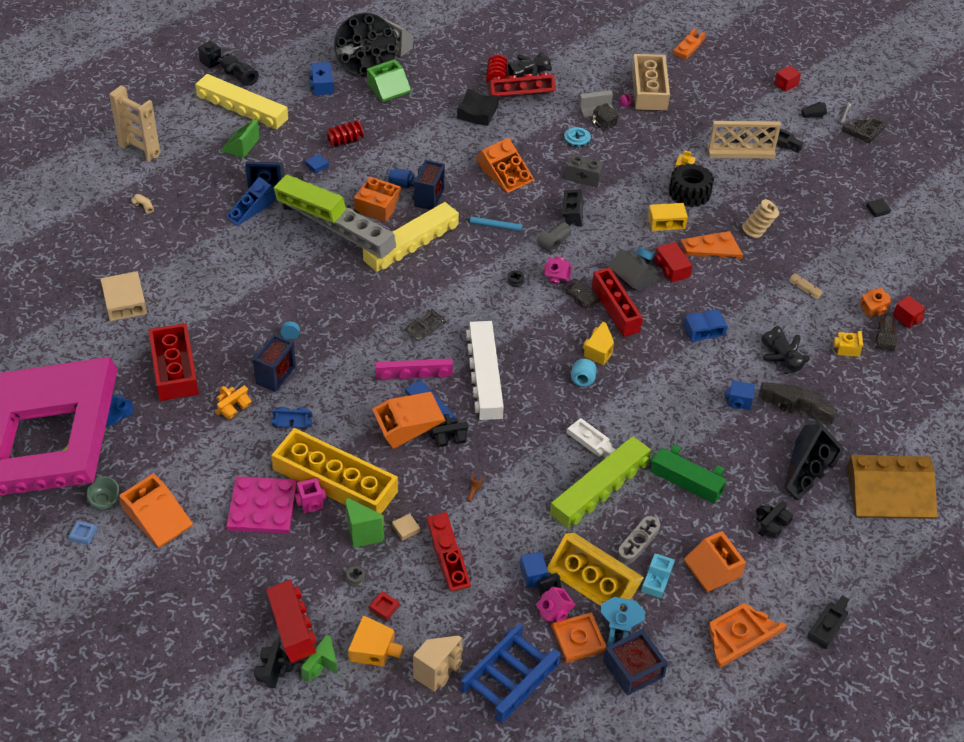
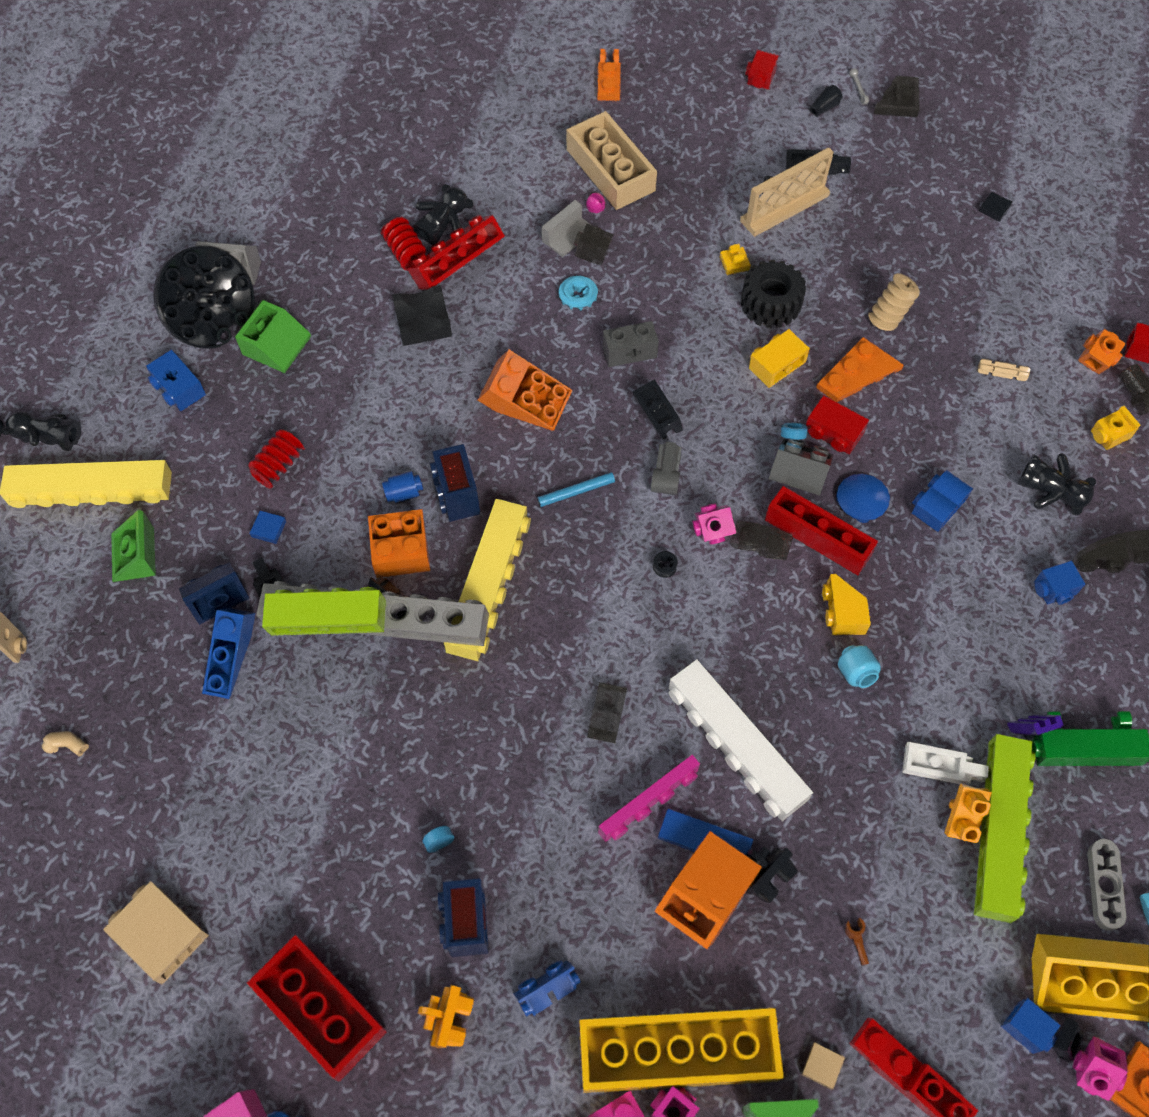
camera: 30 degrees left, 15 degrees up
none -> blue dish [836,474,890,523]
none -> light orange hips [944,783,992,843]
none -> dark purple tile [1007,715,1063,735]

